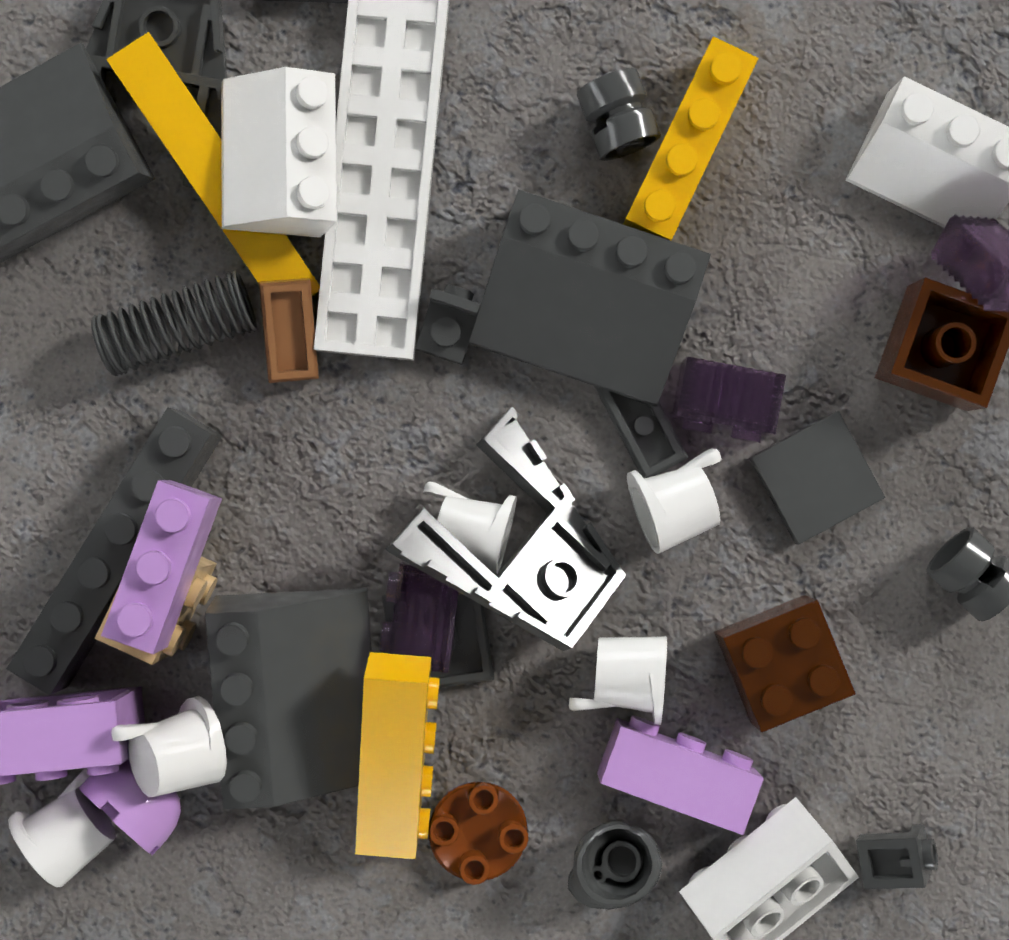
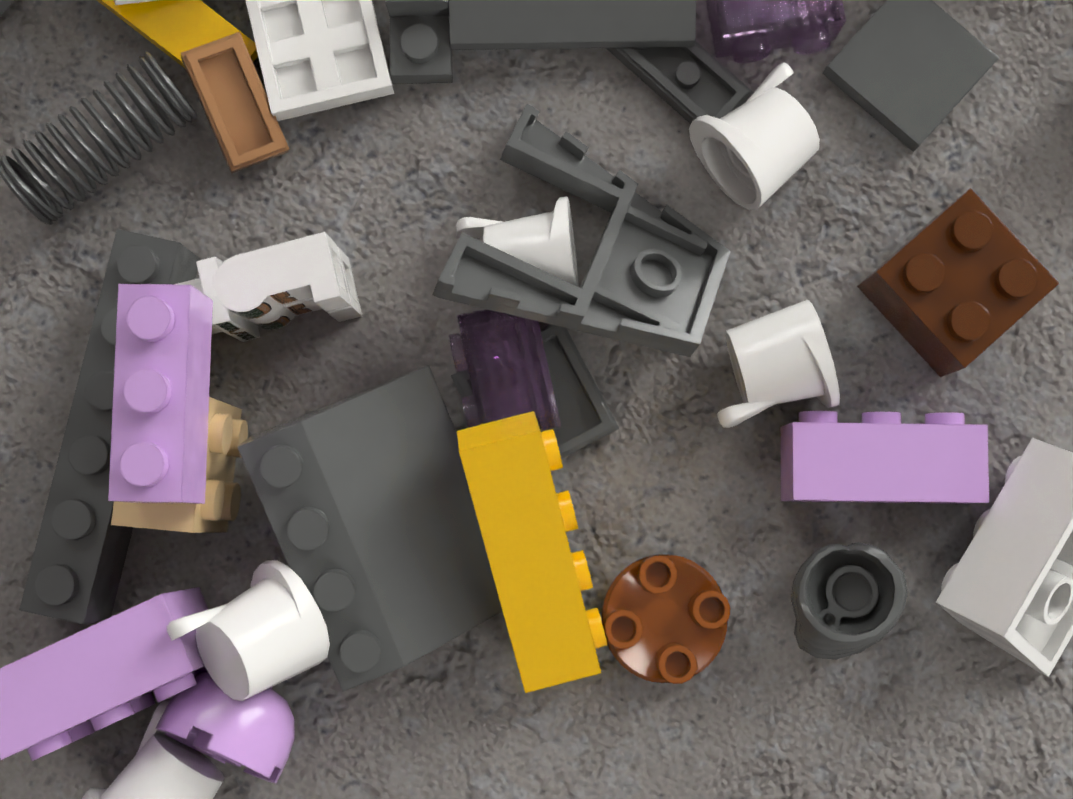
camera: 20 degrees left, 5 degrees down
none -> white hips [174,232,362,342]

